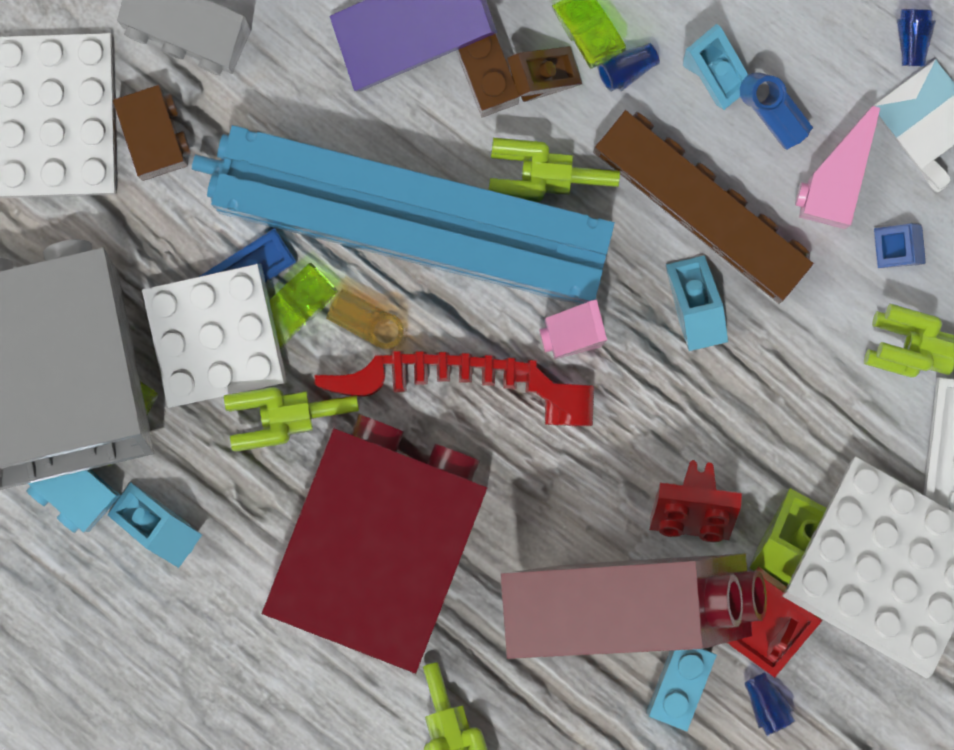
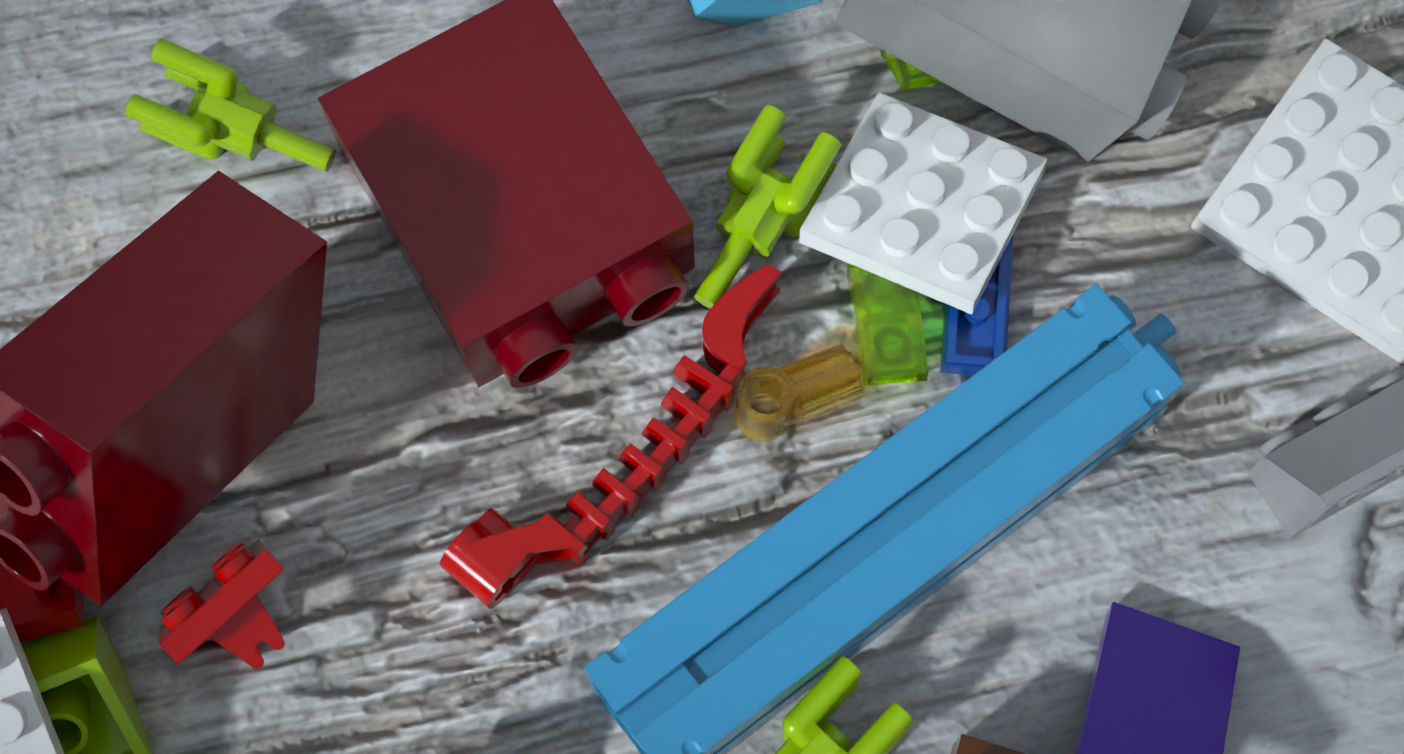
camera: 135 degrees right, 15 degrees down
reddish brown brick [113,85,191,181] -> none
bright pink slope [539,300,607,360] -> none

